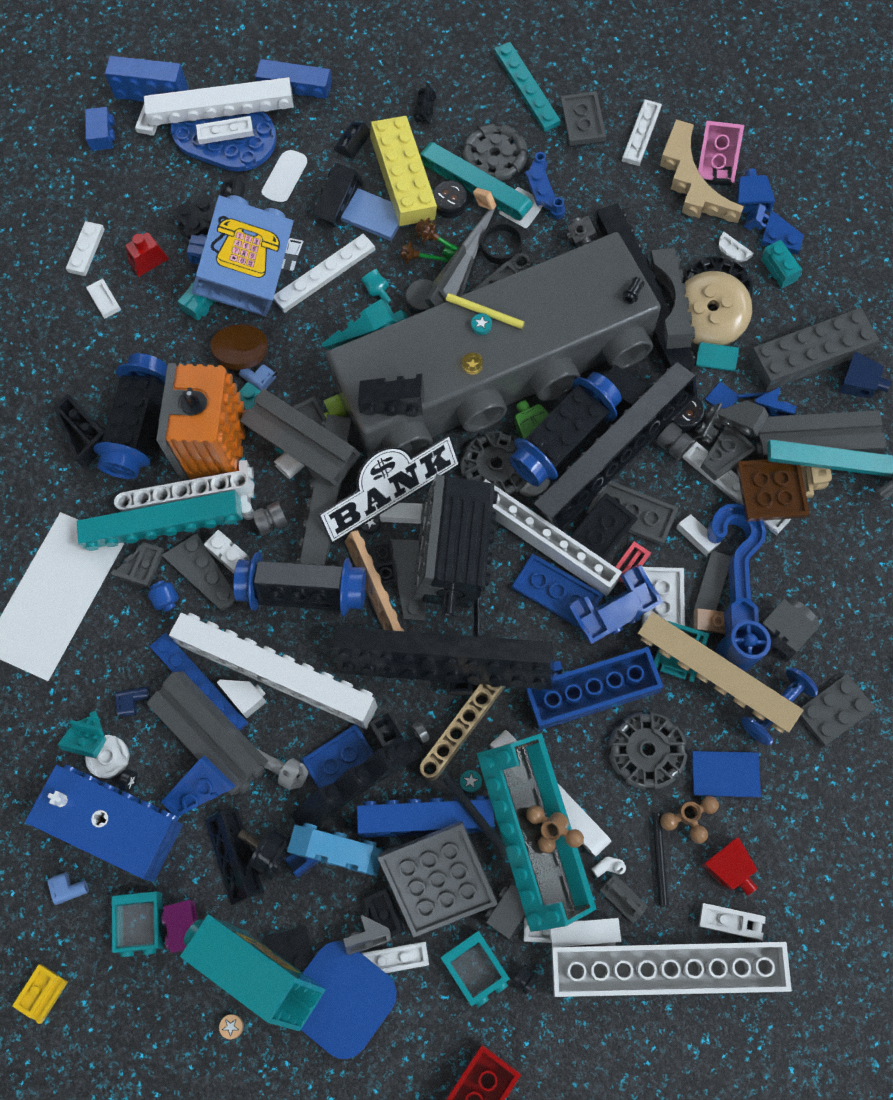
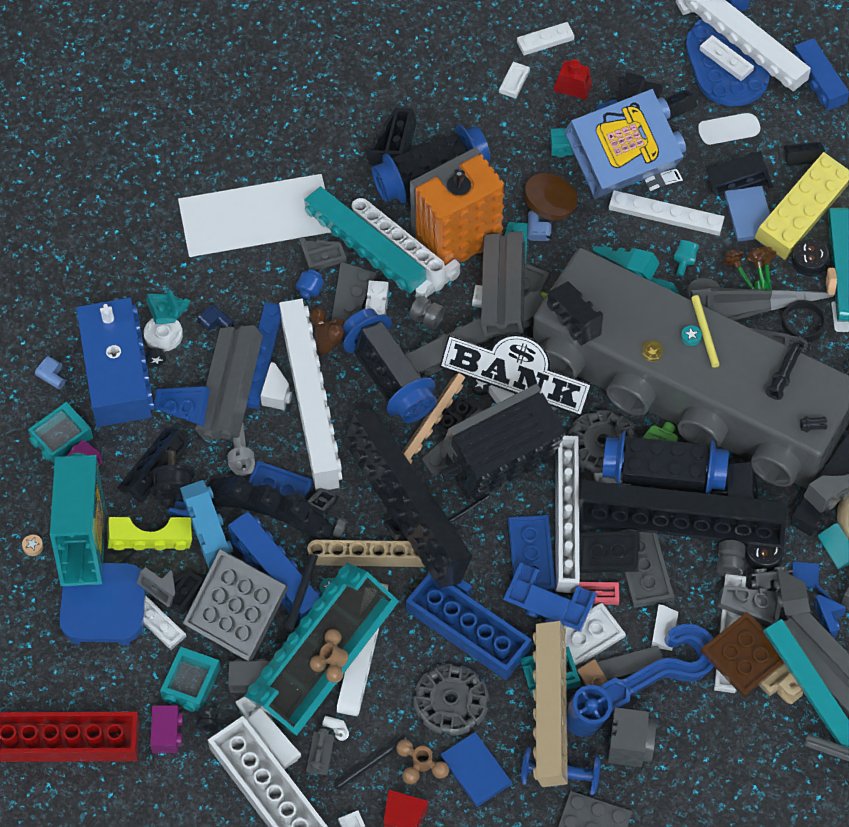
camera: 50 degrees right, 10 degrees down
none -> neon yellow arch [107,517,192,550]
none -> magenta brick [151,705,183,754]
none -> reddish brown head [310,307,345,355]
none -> black pin [765,343,802,400]

